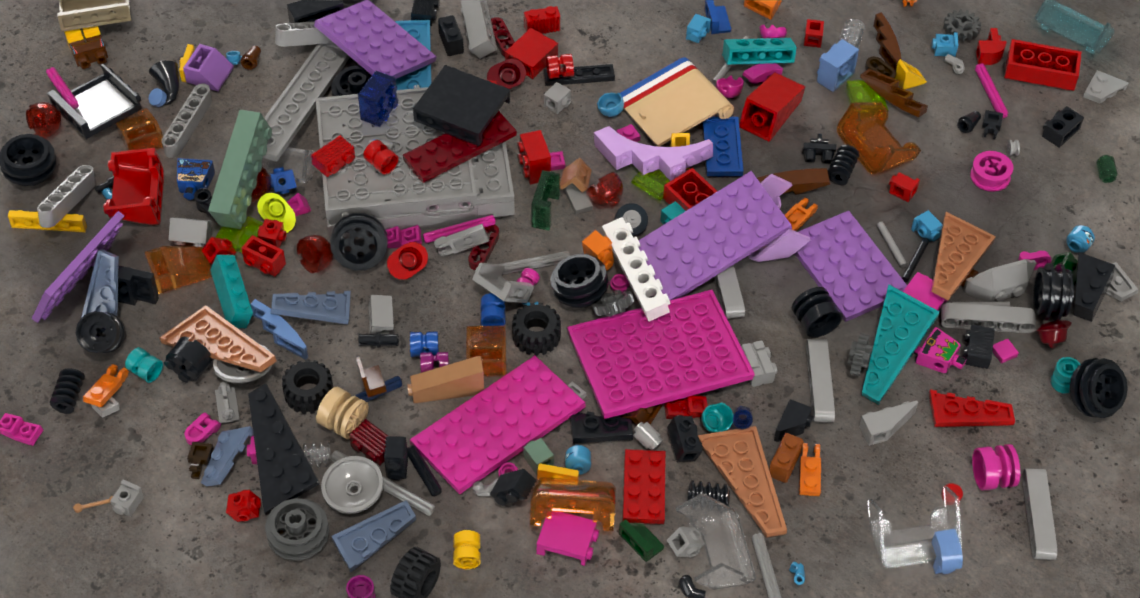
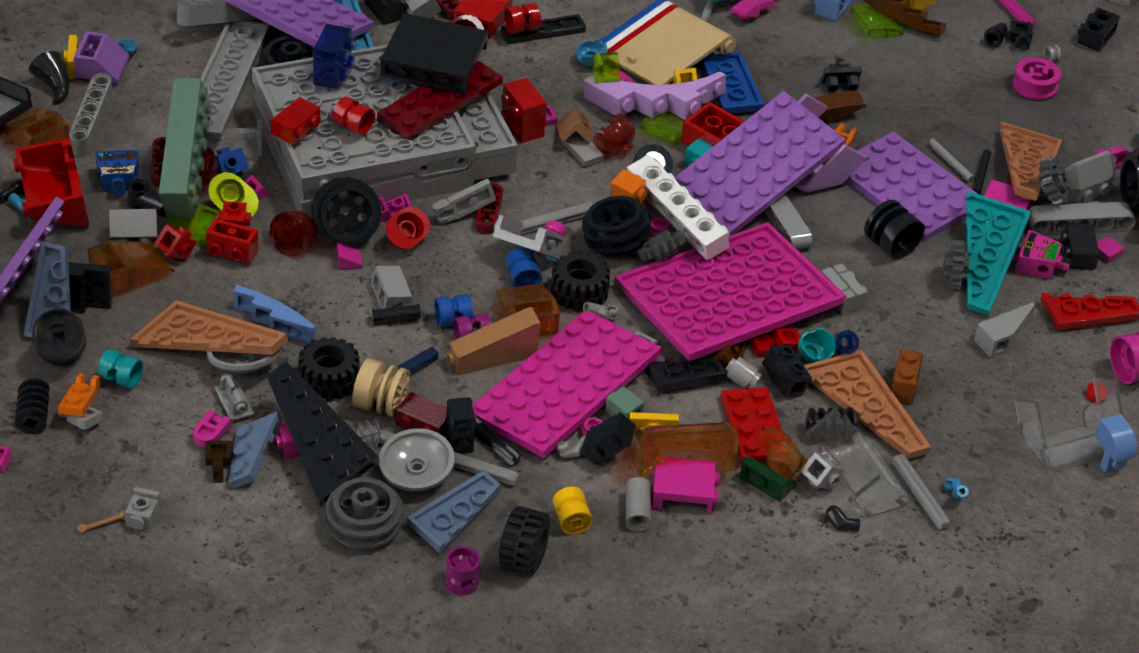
camera: 15 degrees left, 10 degrees down
medium blue tile [148,88,167,107] -> none
black brick [164,336,212,383] -> none
teal brick [210,255,253,328] -> none
red brick [226,489,261,522] -> none
reddish brown cone [241,46,261,70] -> none
sand blue wing [270,291,351,324] -> none
panel [356,357,387,397] -> none
dark pink axle [423,215,496,243] -> none
clear green panel [531,170,560,231] -> none
light grey brick [544,82,571,114] -> none
dark azure head [565,445,591,475] -> none
dark pink hair [716,76,744,99] -> none
red slope [739,72,806,142] -> none
black slope [774,399,814,442] -> none
orange hinge [799,443,821,496] -> none
light grey beam [806,339,835,422] -> none
black piece [828,145,860,186] -> none
clear orange windscreen [837,102,921,174] -> none
red brick [889,172,920,203] -> none
dark azure brick [911,210,943,242] -> none
none -> dark pink slope [337,242,362,269]
none -> light grey arm [583,302,619,321]
none -> clear neon green panel [592,52,621,84]
none -> light grey pin [626,477,651,532]
none -> clear orange piece [760,428,807,480]
none -> dark grey gear [1038,157,1070,206]

